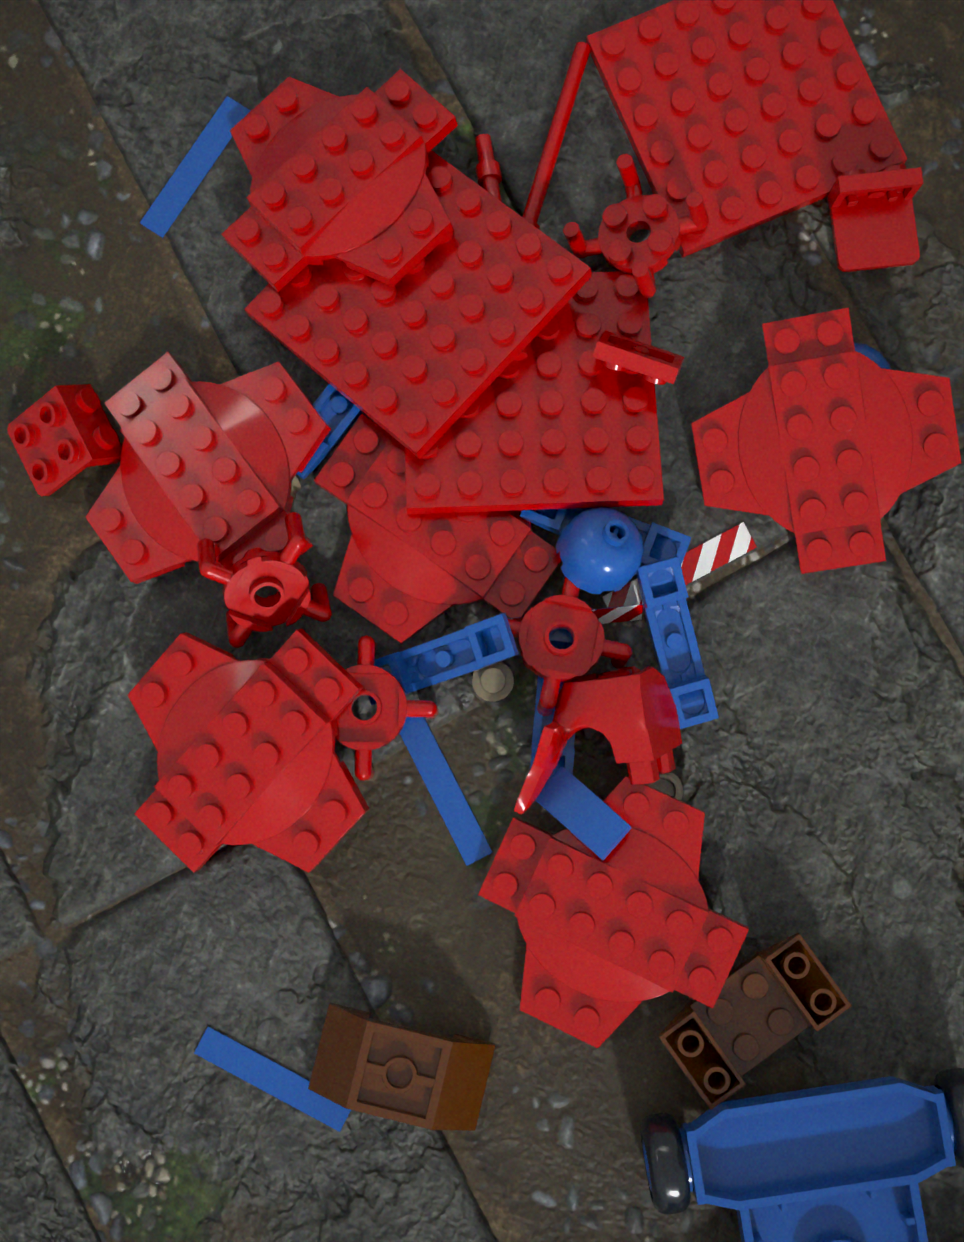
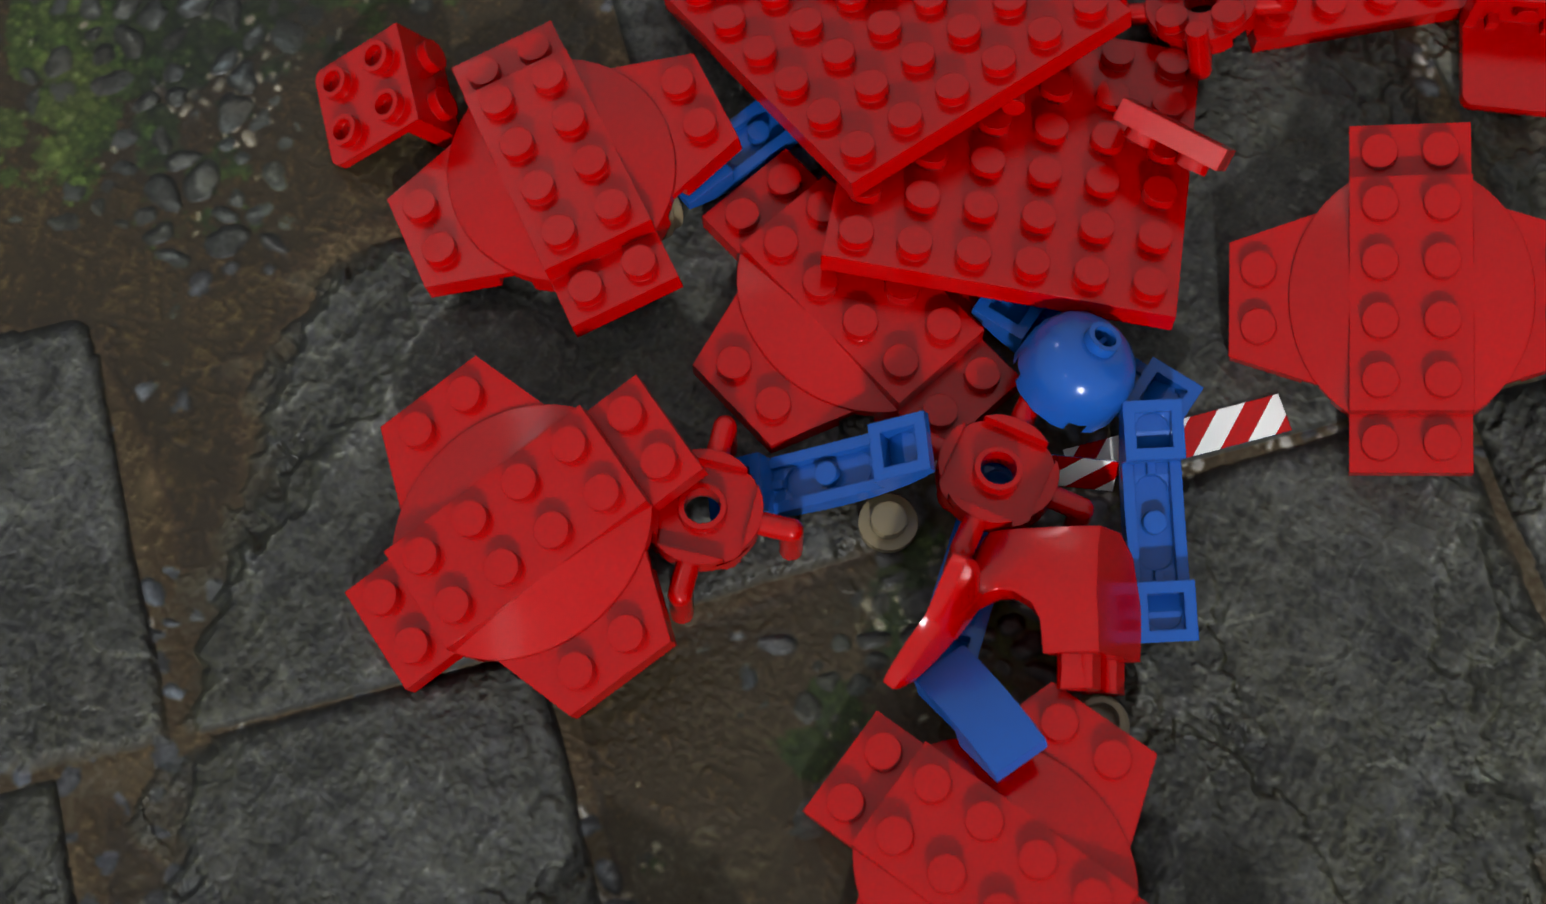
camera: 10 degrees right, 15 degrees down
red plate [197,512,332,648] -> none
blue sticker [400,717,493,866] -> none

